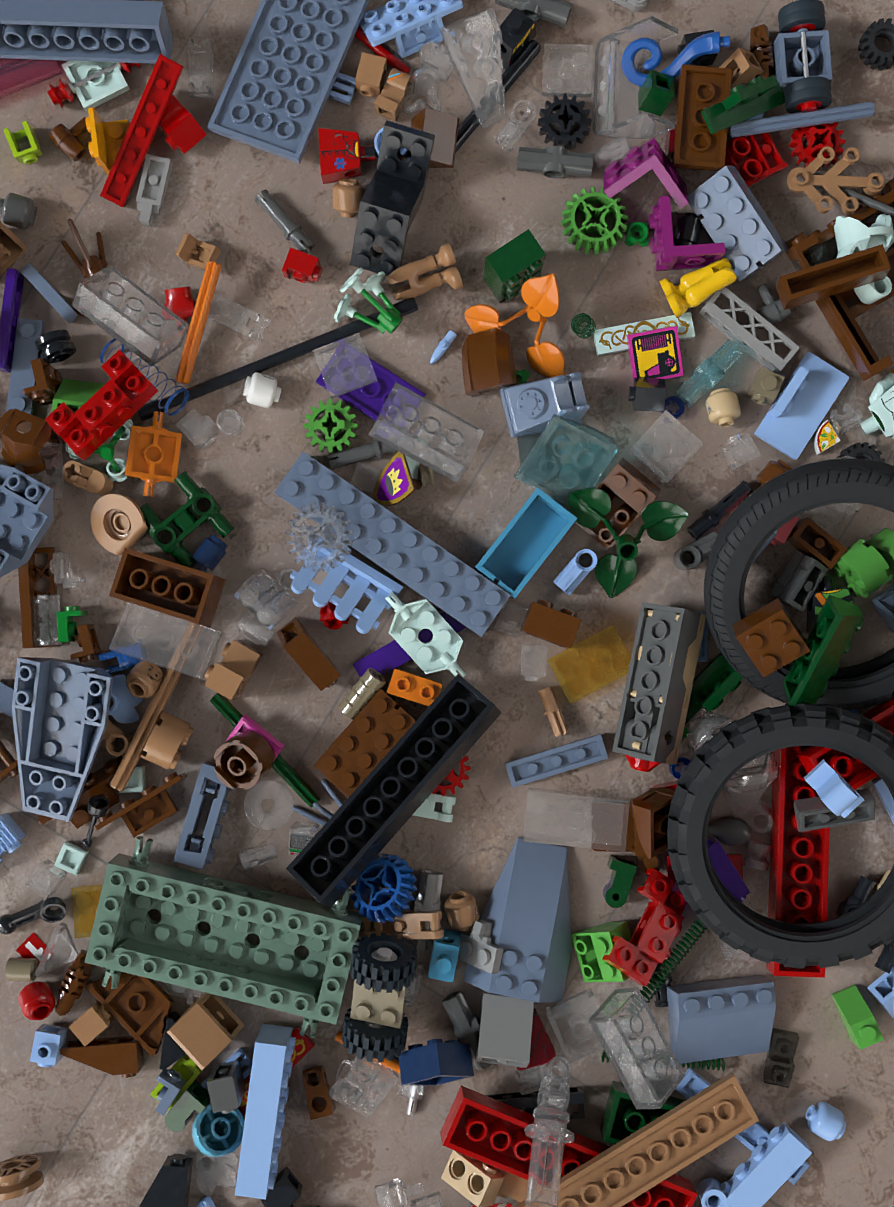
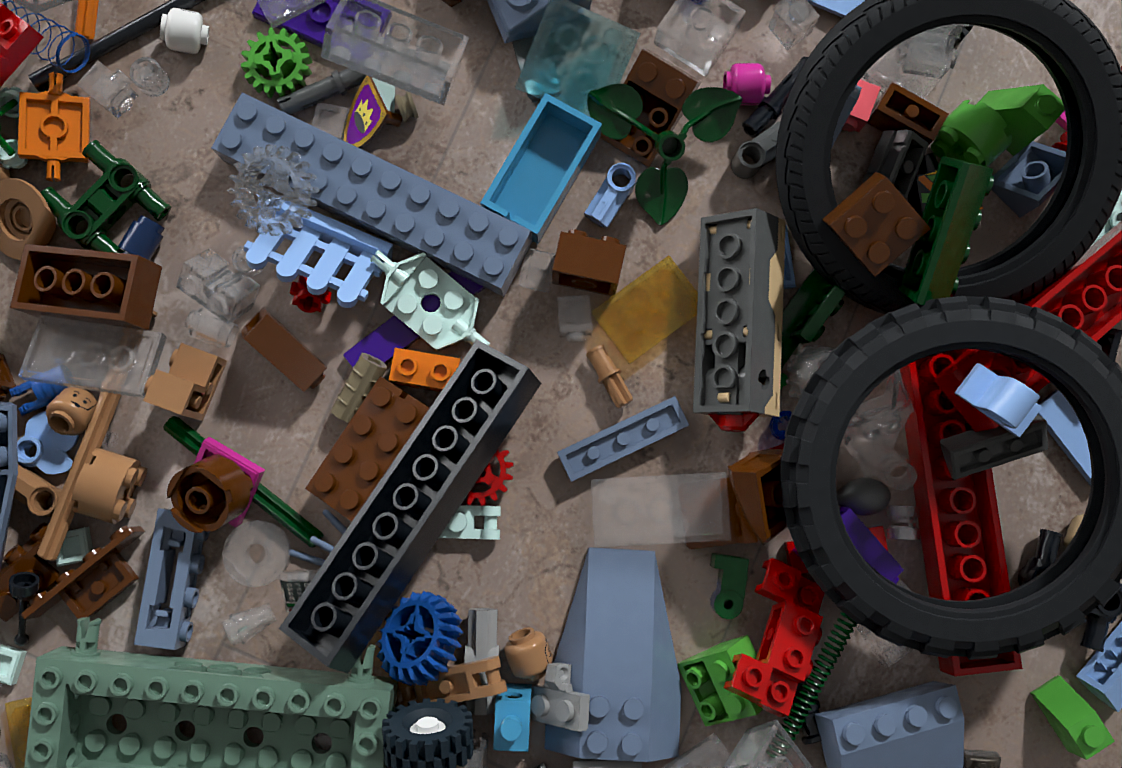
camera: 10 degrees left, 5 degrees down
reddish brown plate [637,853,663,873] -> none
none -> dark pink head [723,63,771,106]

